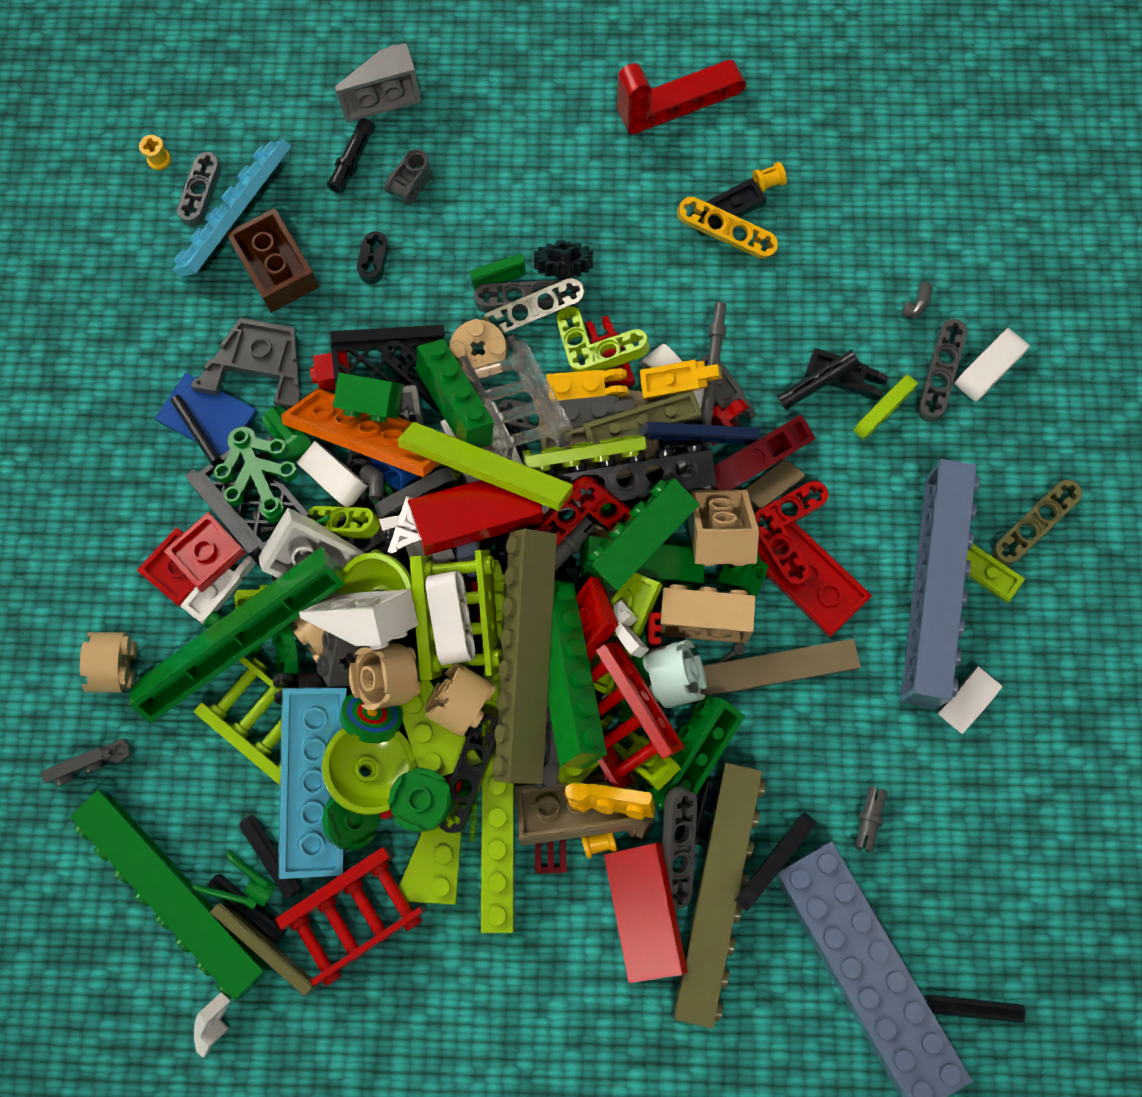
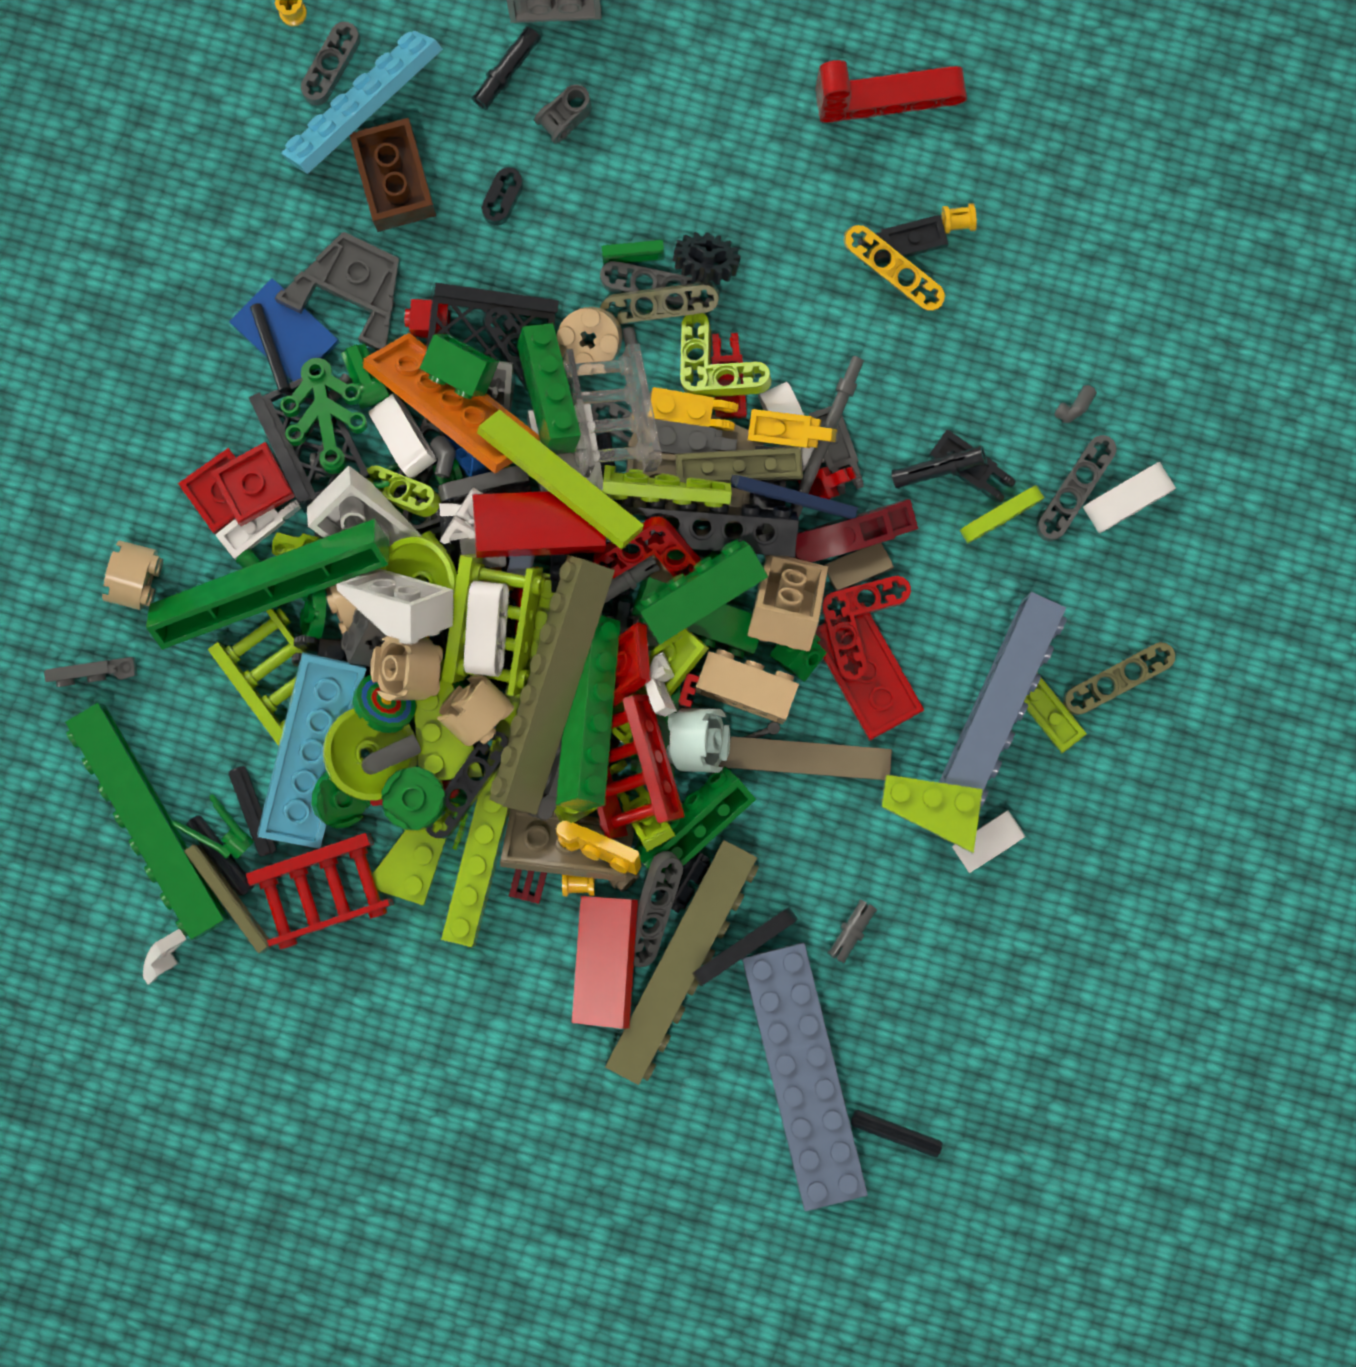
camera: 10 degrees right, 10 degrees up
none -> dark grey bar [362,734,421,775]
none -> lime wing [881,775,983,853]

